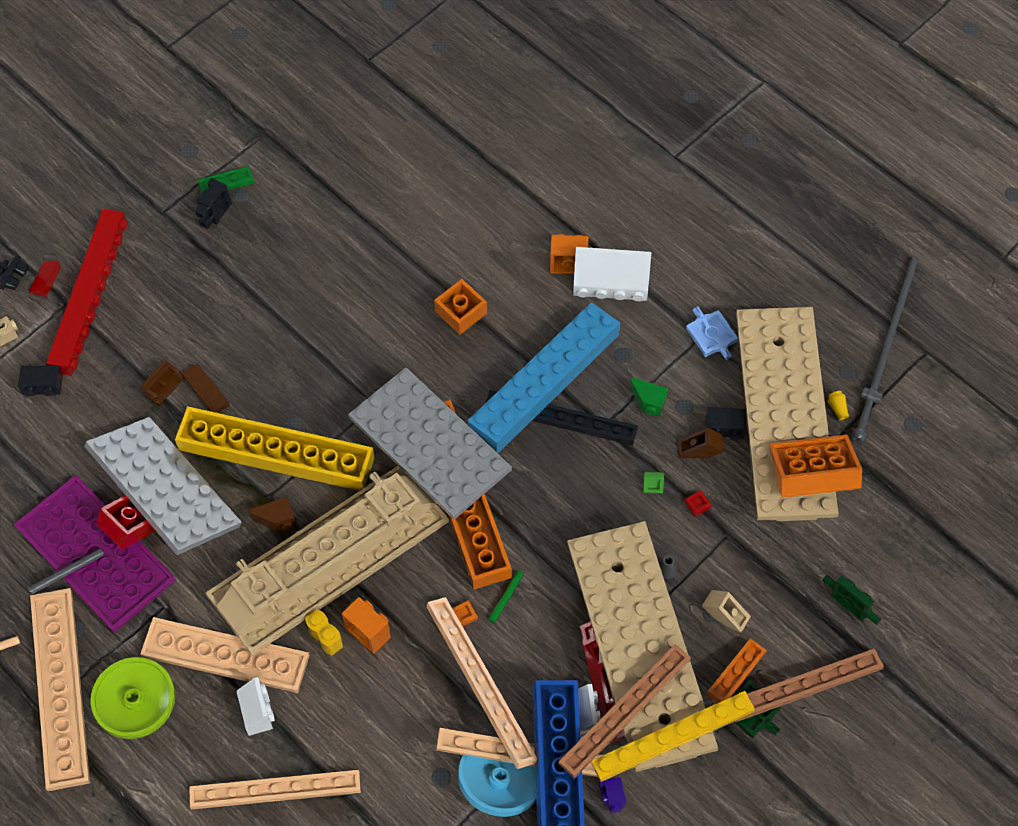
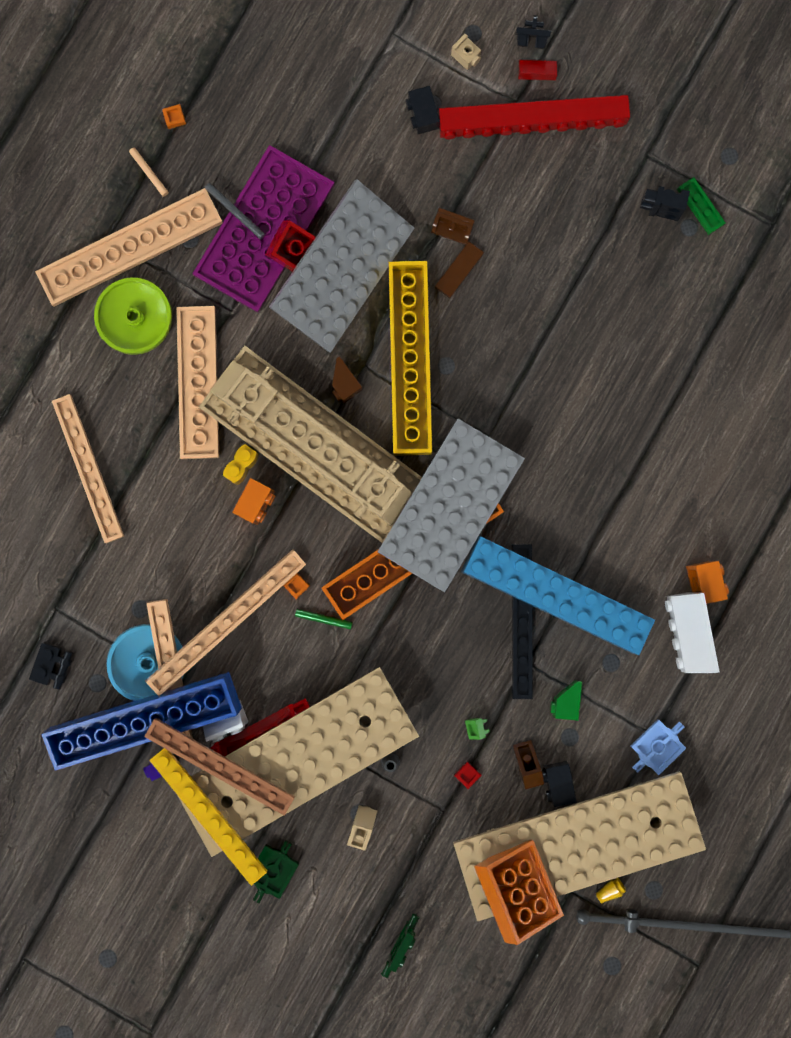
camera: 75 degrees right, 25 degrees up
white slope [237,677,275,736] -> none
orange brick [434,279,487,335] -> none
orange plate [706,638,767,703] -> none
nougat plate [735,649,884,722] -> none

